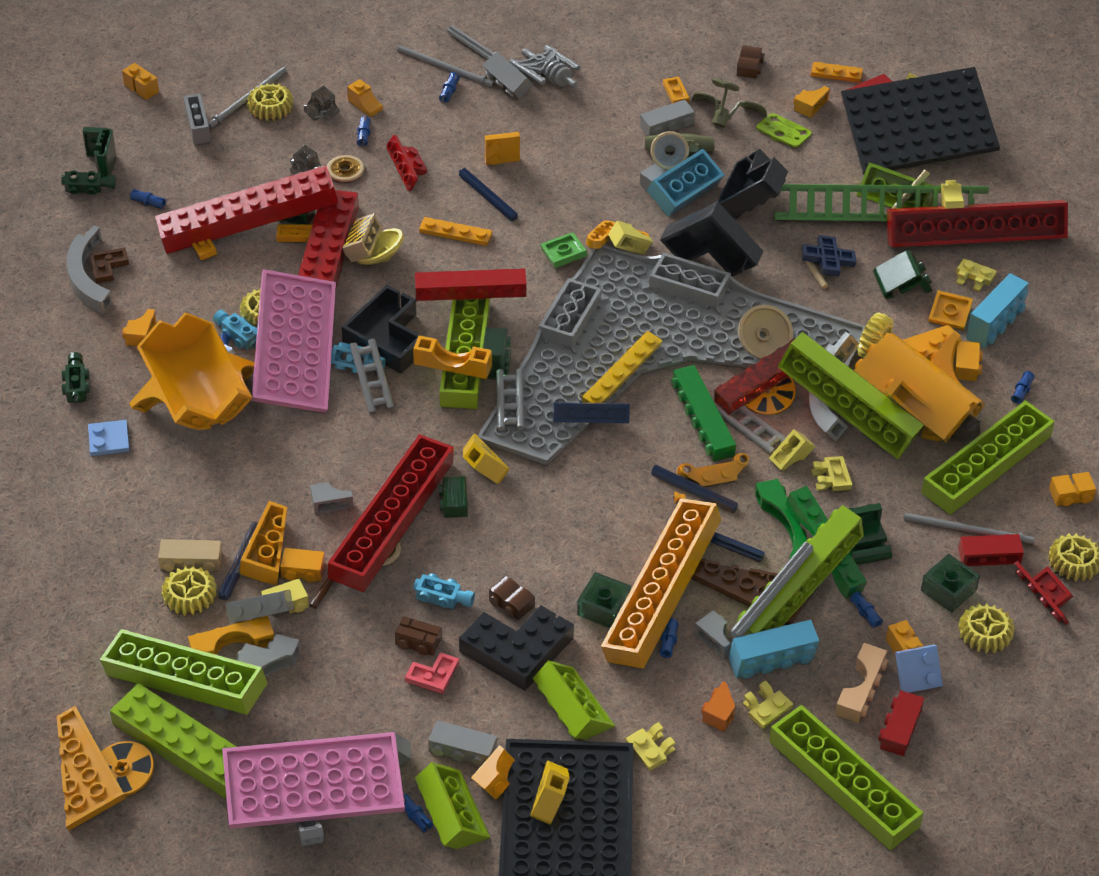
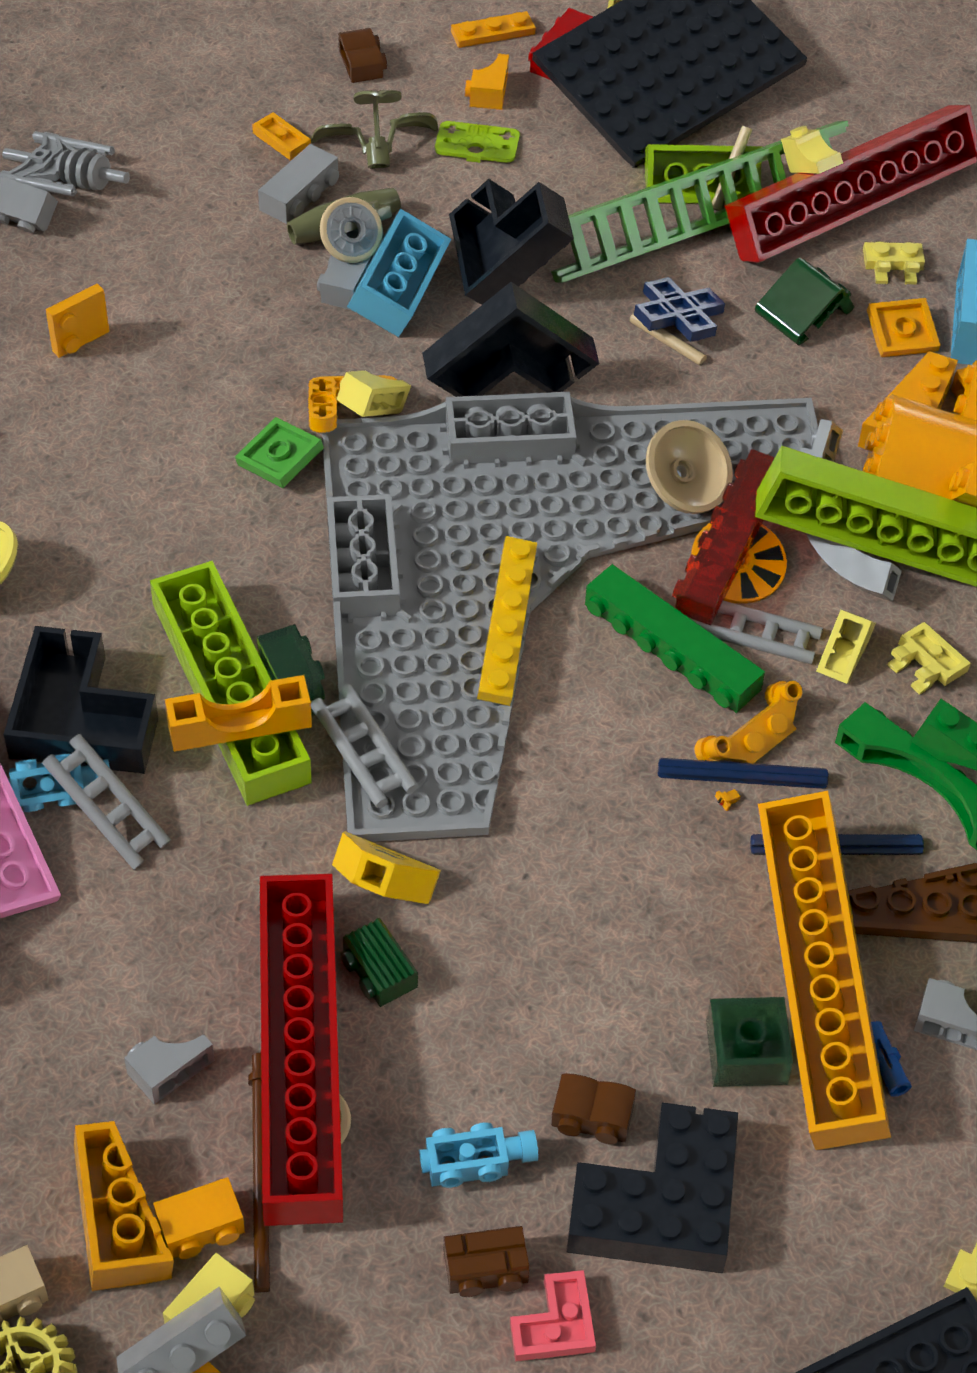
camera: 30 degrees left, 5 degrees up
dark blue axle [218,522,258,601] -> none
red brick [415,268,527,301] -> none
light orange plate [419,217,492,246] -> none
dark blue axle [459,168,518,221] -> none
lime slope [533,661,615,740] -> none
dark blue plate [553,402,630,423] -> none
light yellow gear [857,312,894,359] -> none

